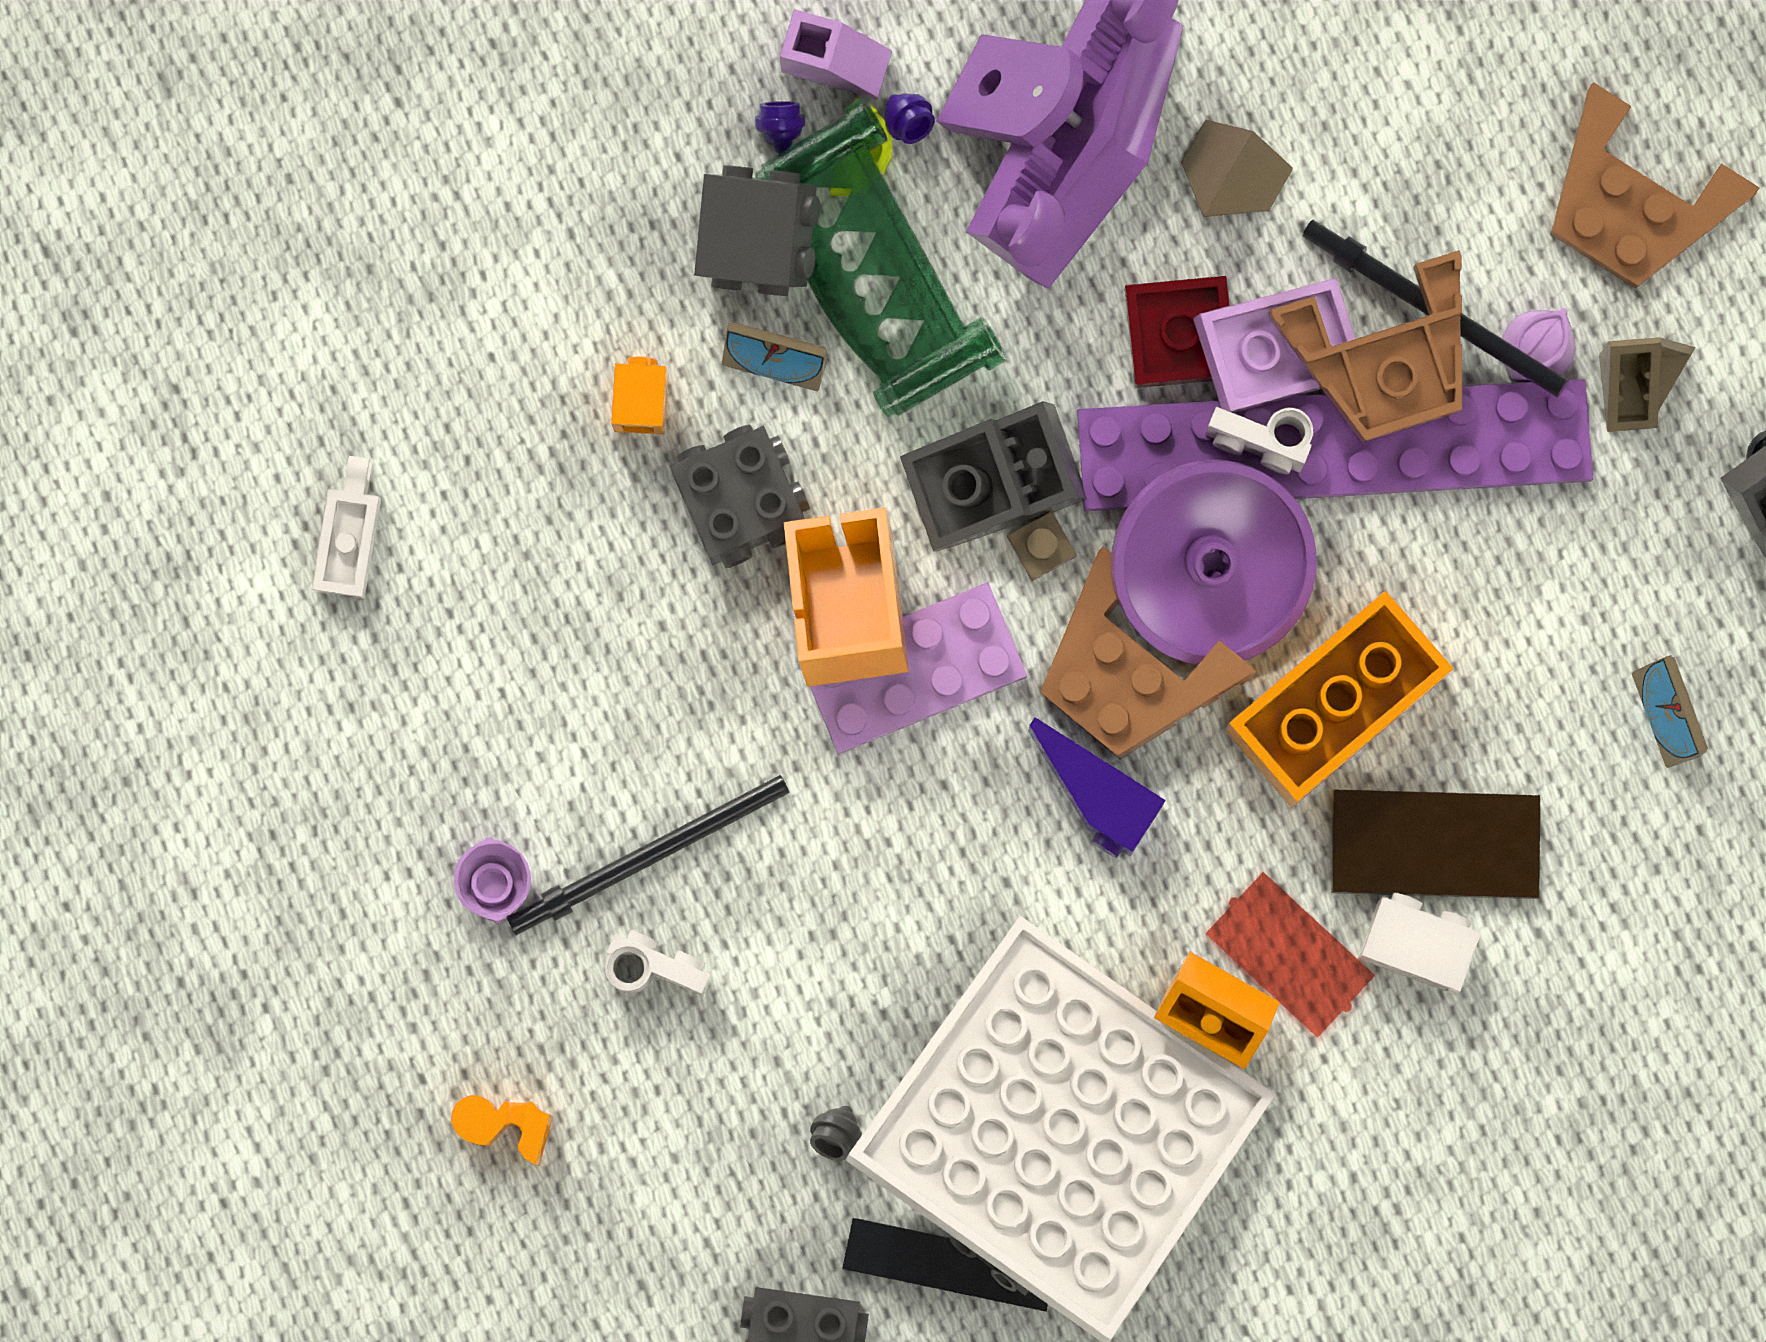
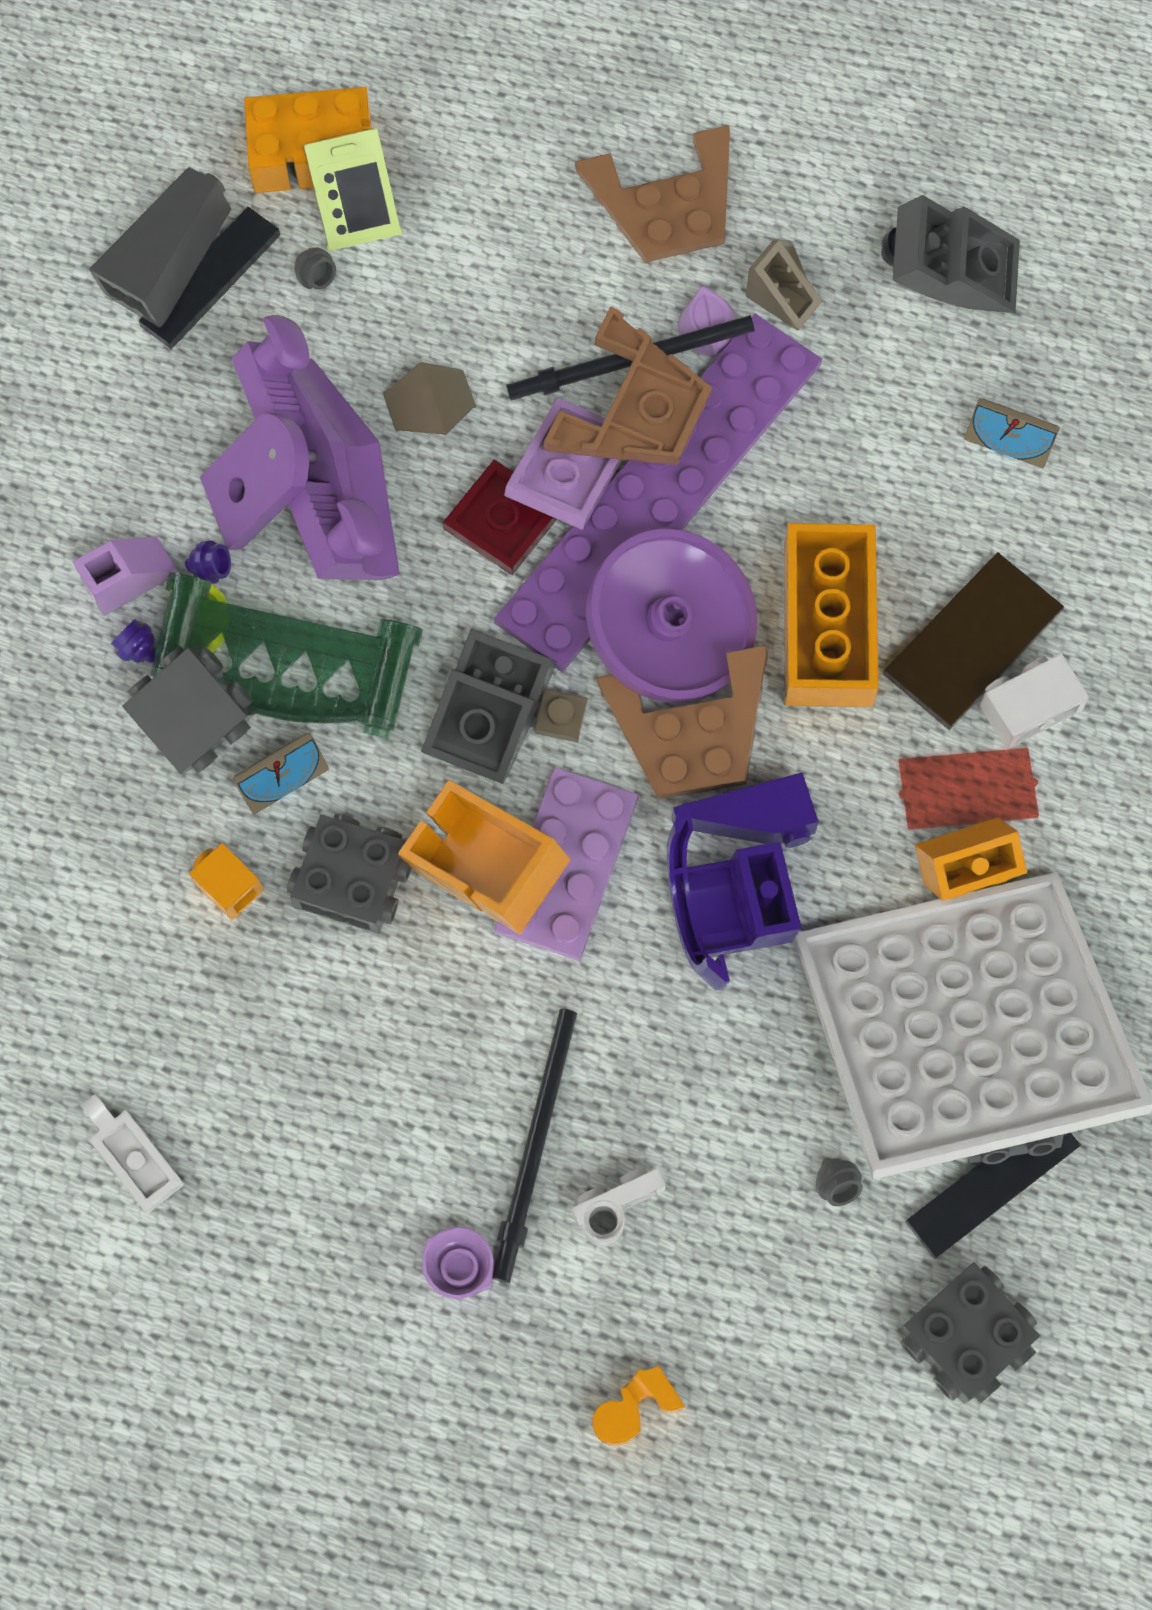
camera: 50 degrees left, 10 degrees down
white plate [1205,407,1313,474] -> none
none -> dark purple piece [667,803,802,990]

